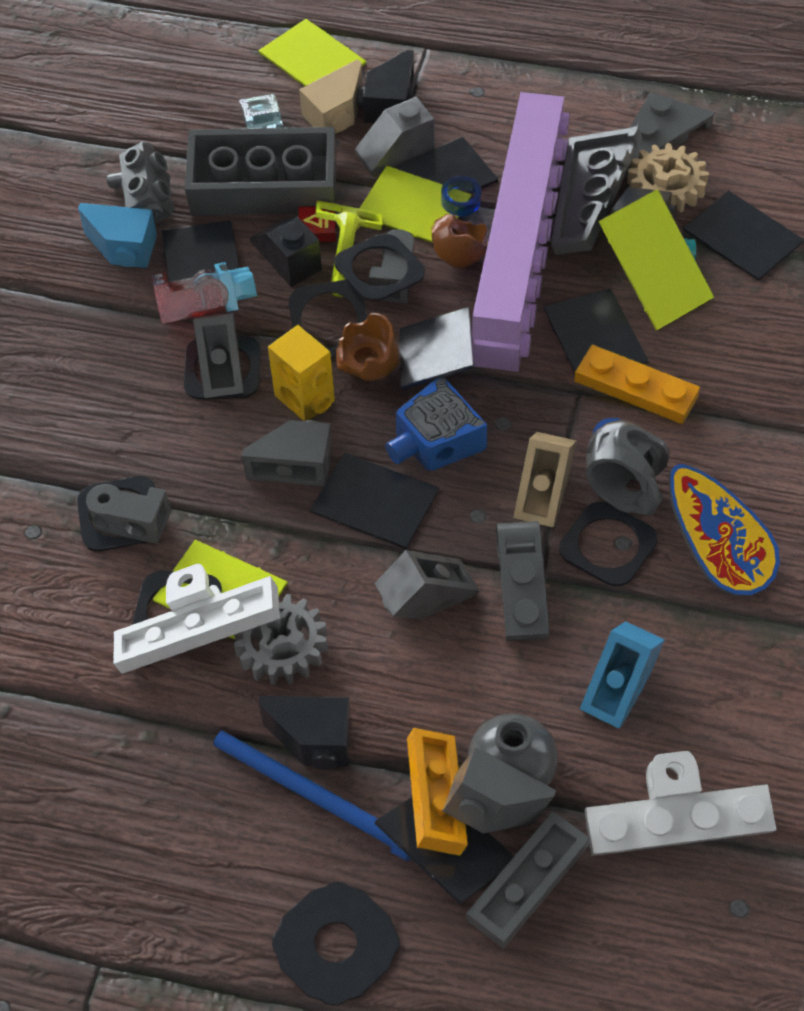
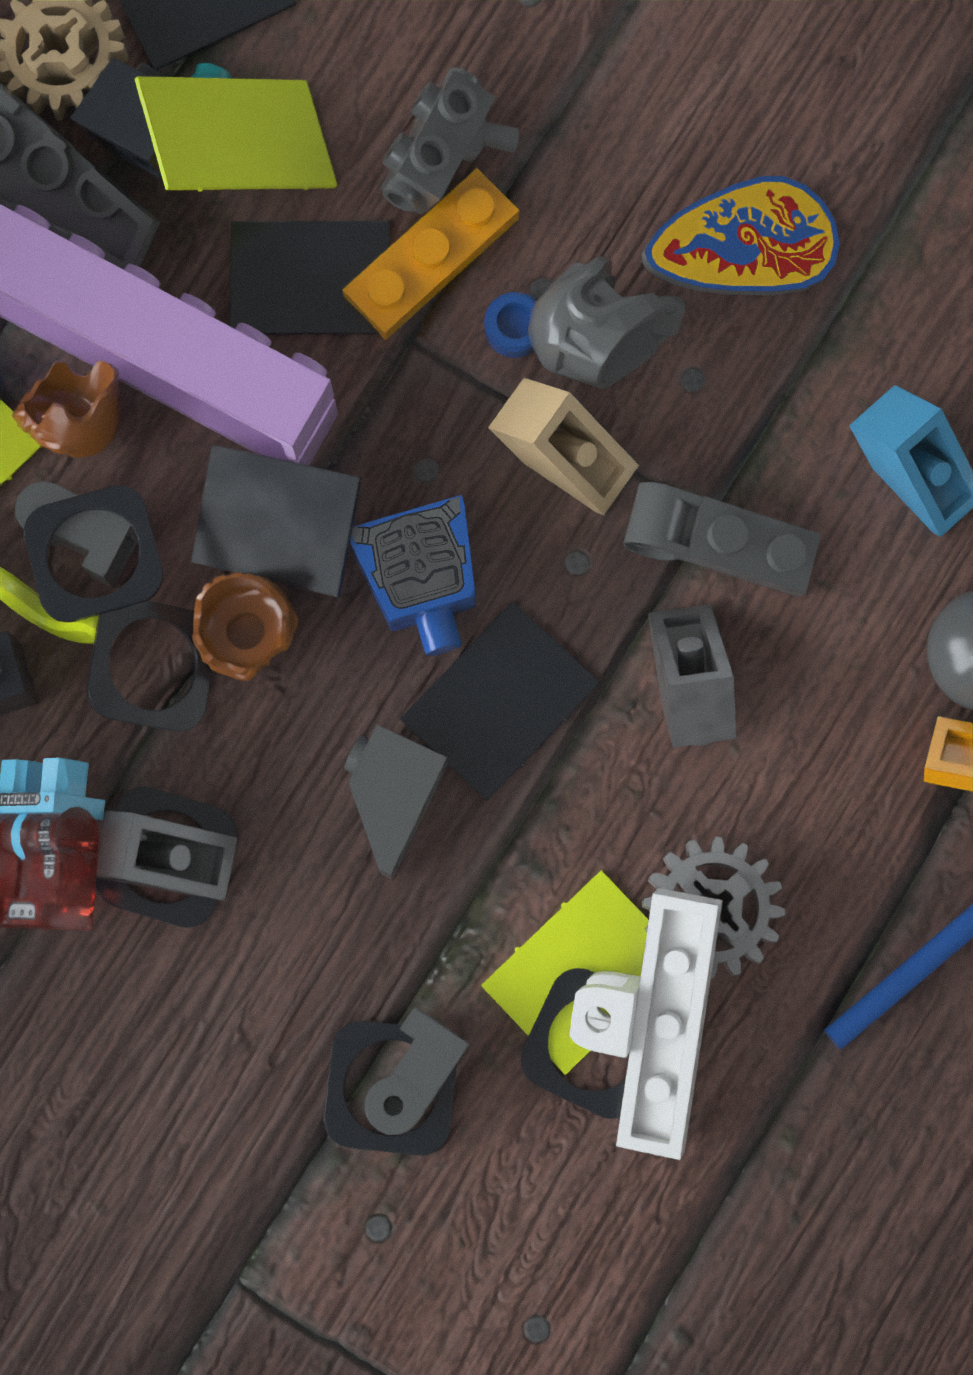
camera: 75 degrees left, 25 degrees up
black slope [259,696,351,770] -> none
yellow brick [268,325,335,421] -> none
black piece [559,502,657,586] -> none
none -> dark grey brick [380,67,519,215]

